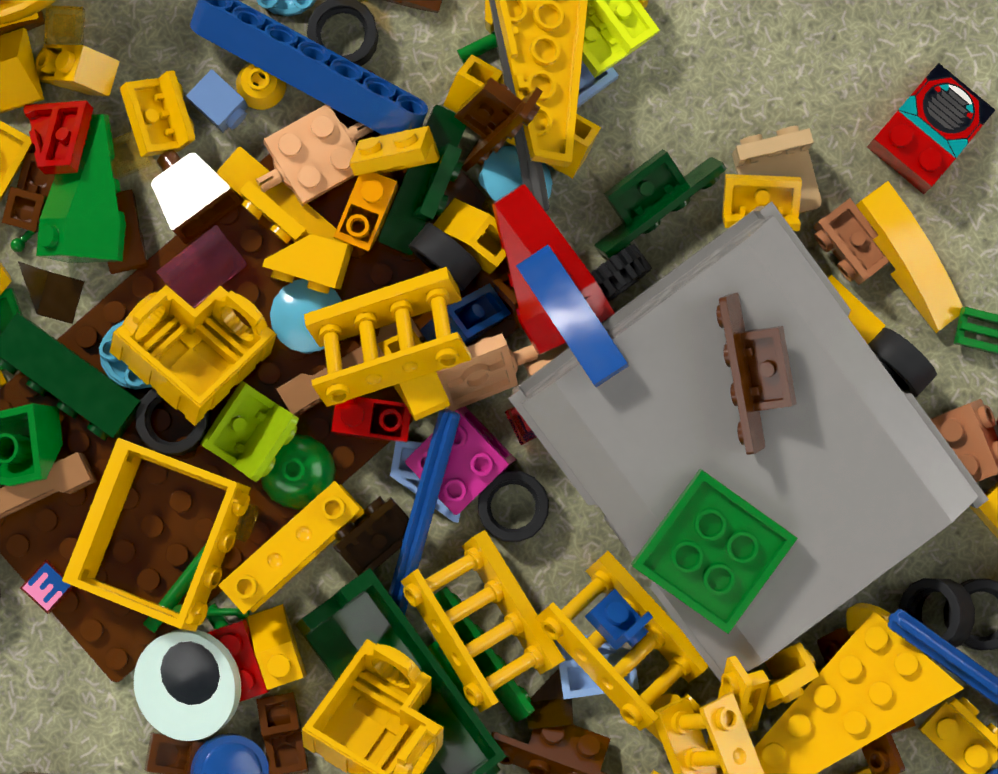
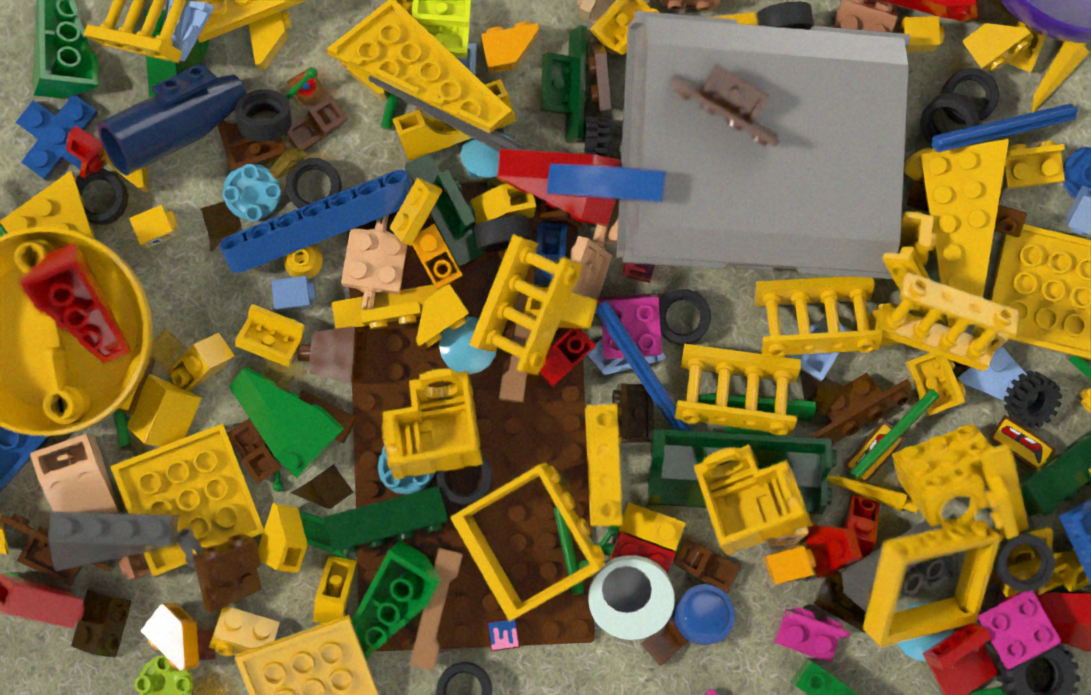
camera: 55 degrees left, 0 degrees up
red wing [23,100,94,175] -> none
clear pink panel [156,225,247,308] -> none
lime bracket [199,381,299,482] -> none
green cylinder [260,434,336,510] -> none
reddish brown bracket [454,77,543,172] -> none
blue bracket [585,589,653,651] -> none
green plate [631,468,798,634] -> none
none -> light orange slope [481,21,539,74]
none -> reddish brown wing [588,41,611,111]

